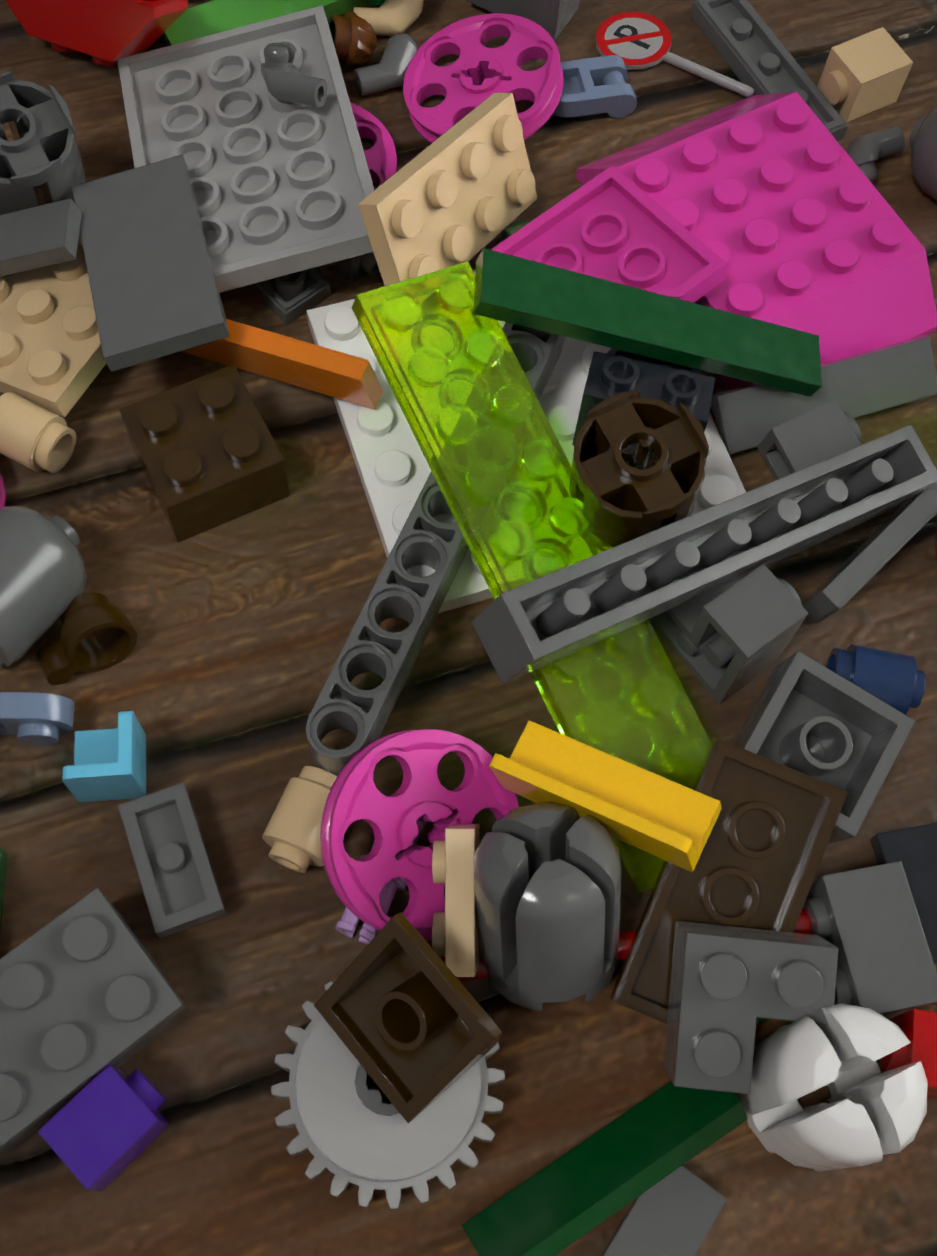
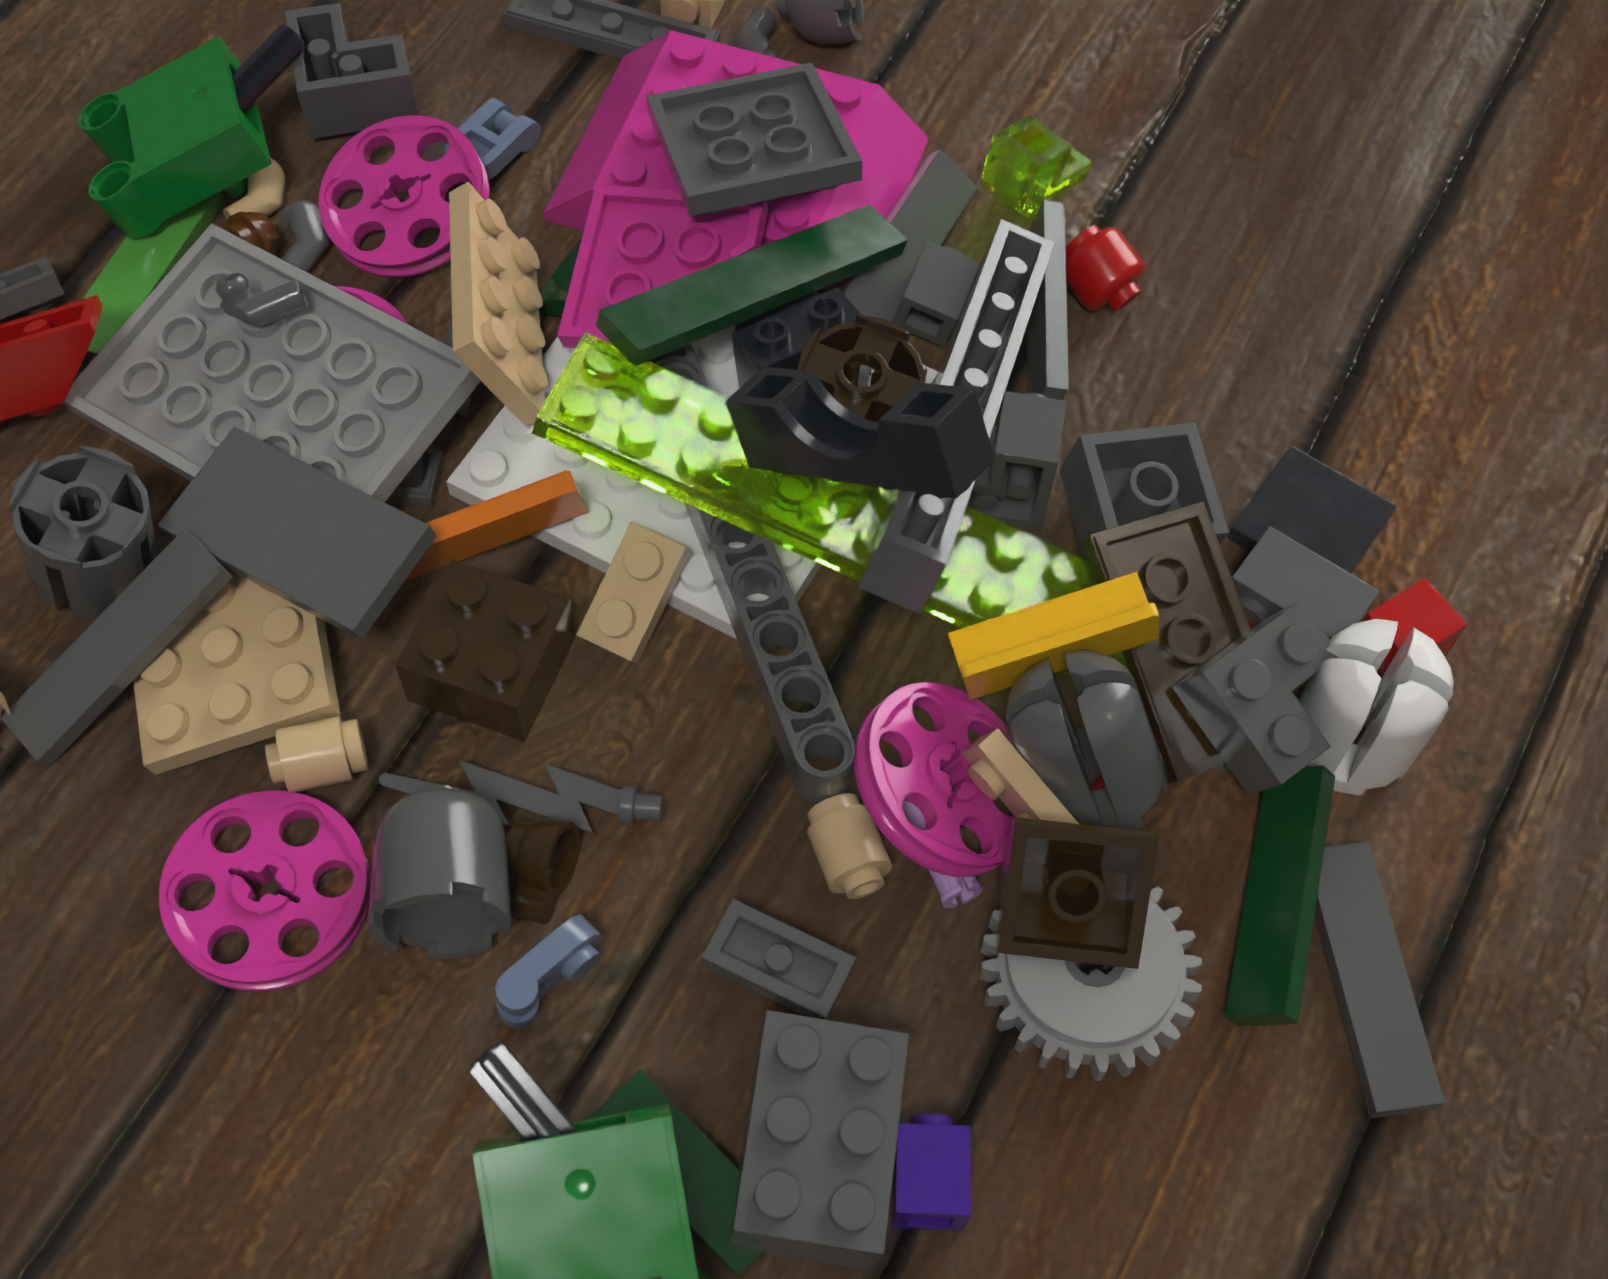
camera: 40 degrees left, 5 degrees down
medium azure panel [62,711,146,803] -> none
light grey piece [596,12,754,97] -> none
dark blue brick [826,644,925,715] -> none
none -> dark grey piece [379,760,664,835]
none -> tan plate [576,521,692,664]
none -> dark grey plate [646,63,862,217]
none -> black arch [724,367,995,498]

